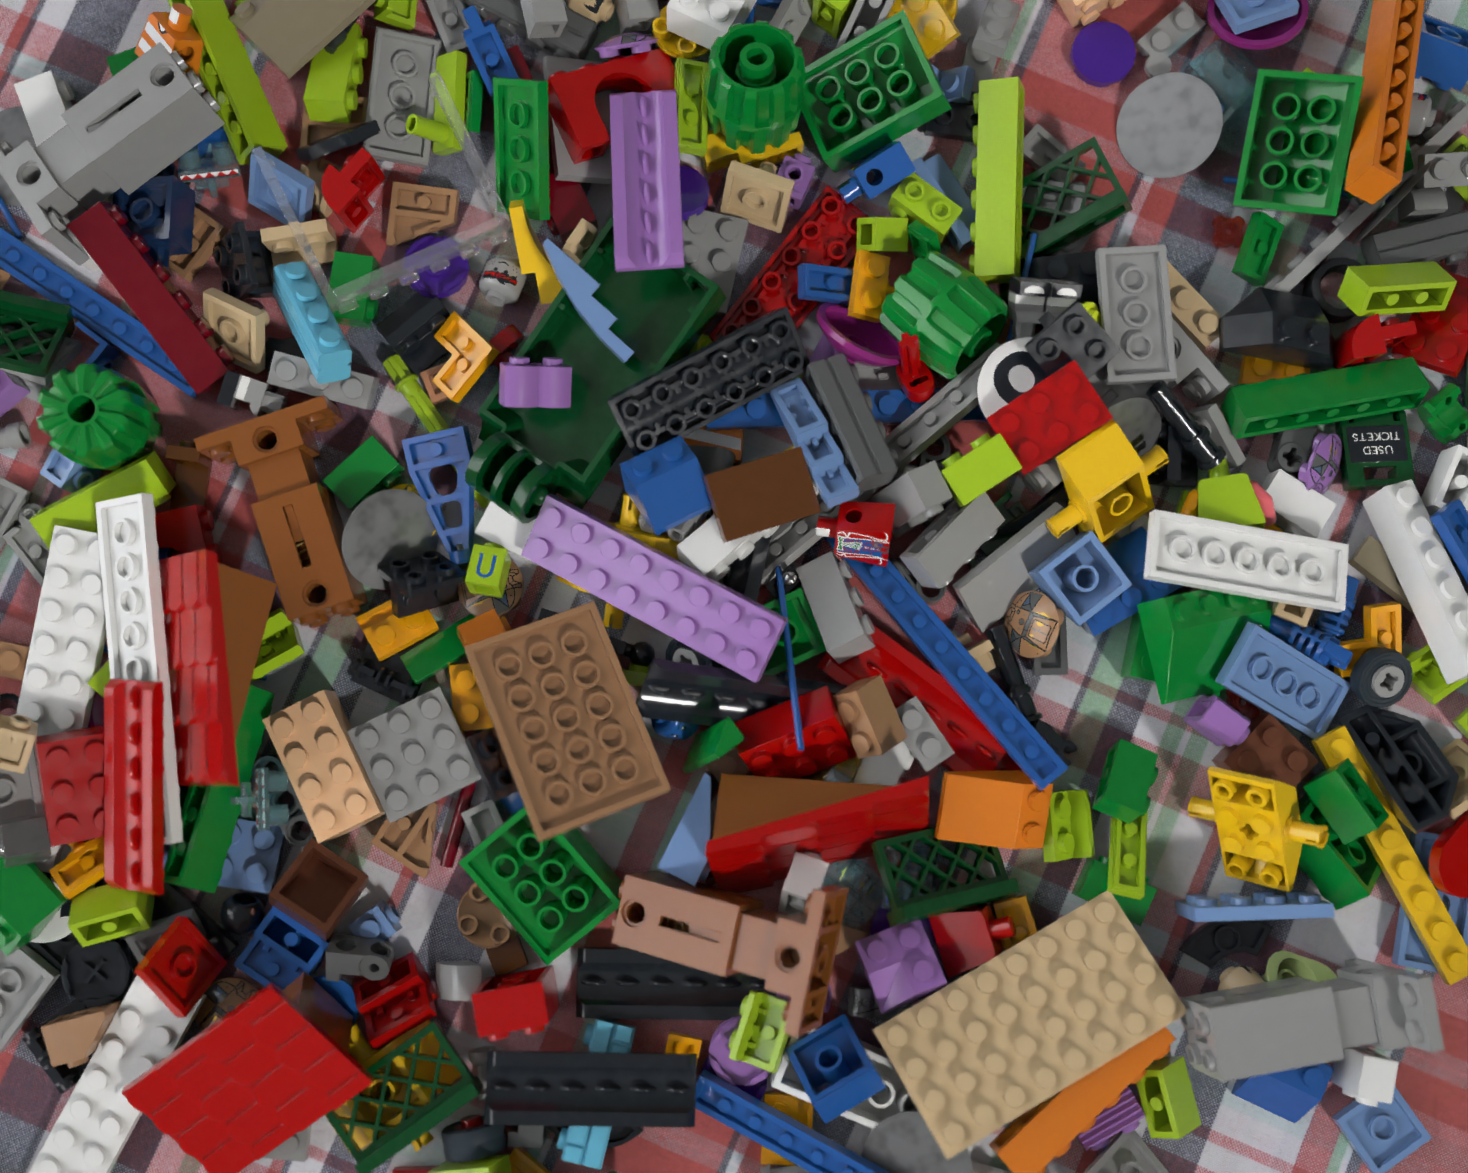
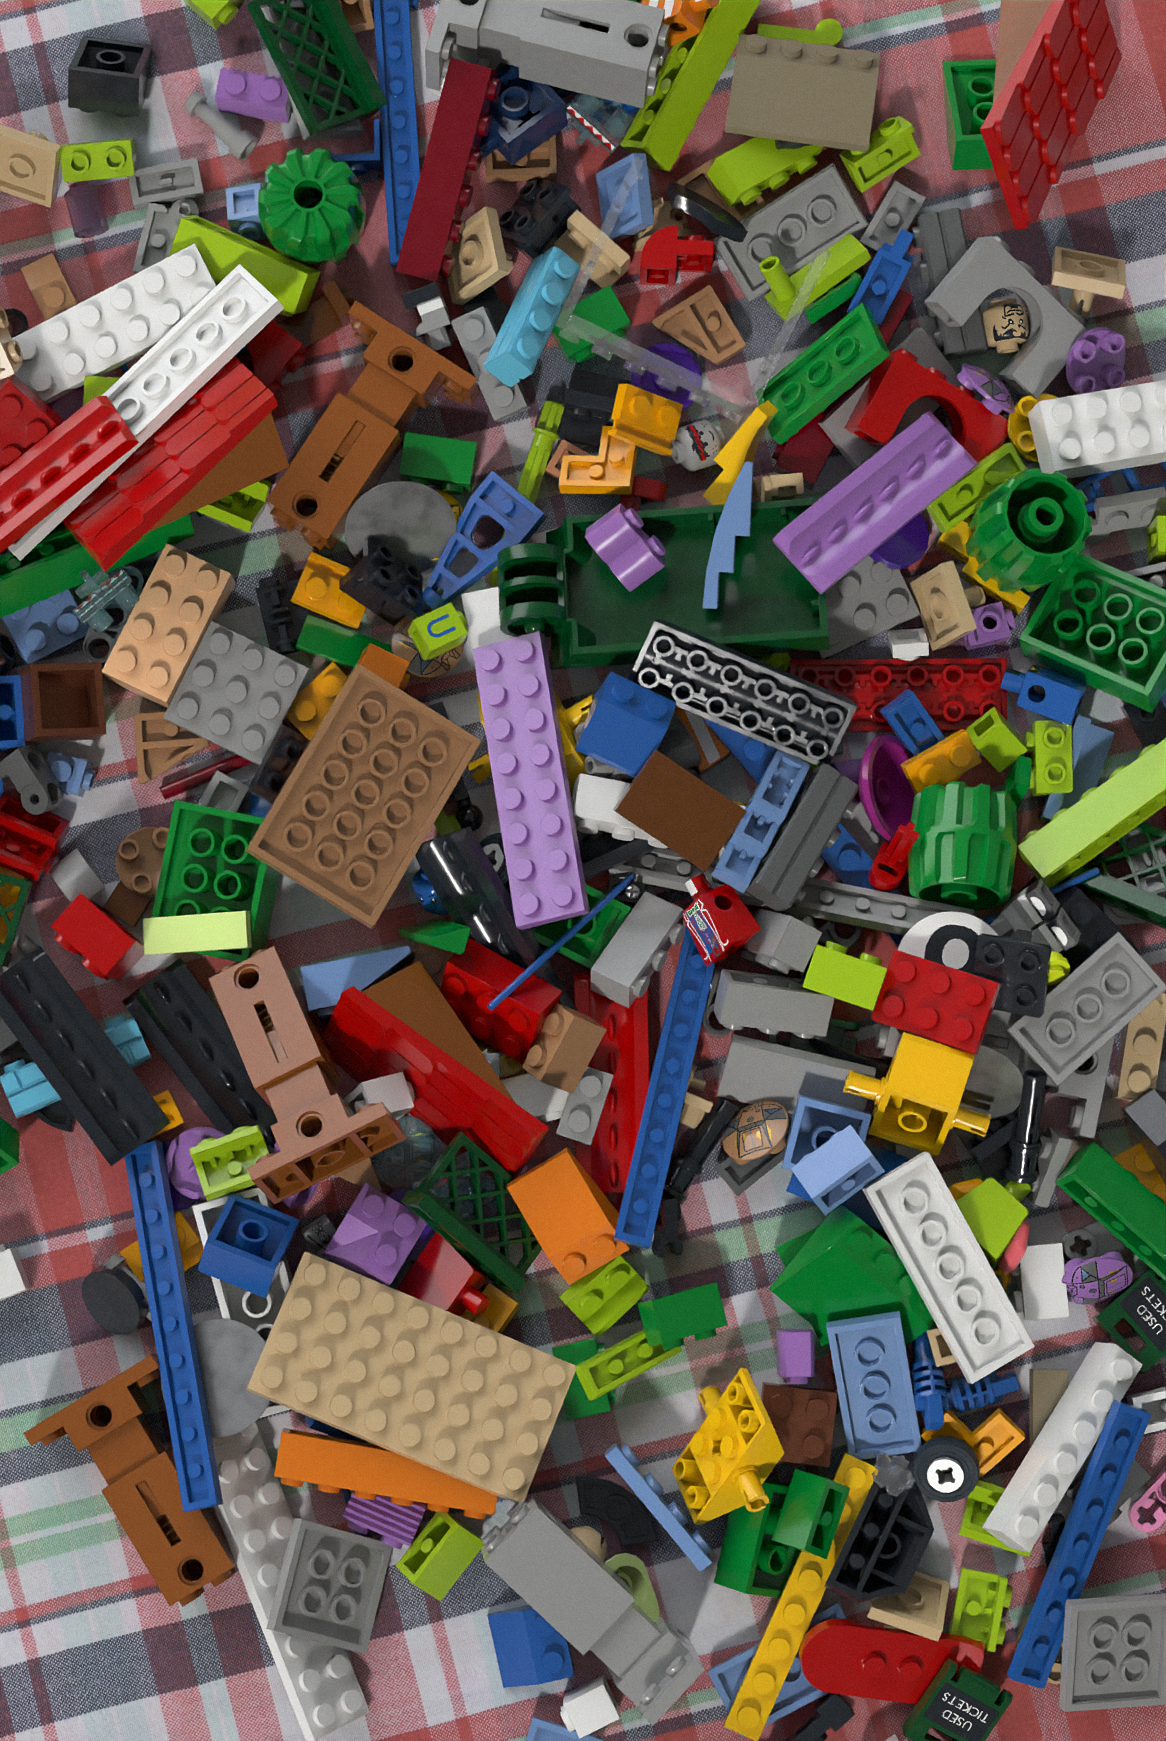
camera: 60 degrees right, 0 degrees up
none -> yellowish green tile [143,911,252,955]
none -> light orange plate [608,384,683,455]
none -> medium blue brick [791,1125,885,1215]
none -> clear plant [872,1452,915,1496]
none -> white plate [888,628,929,661]

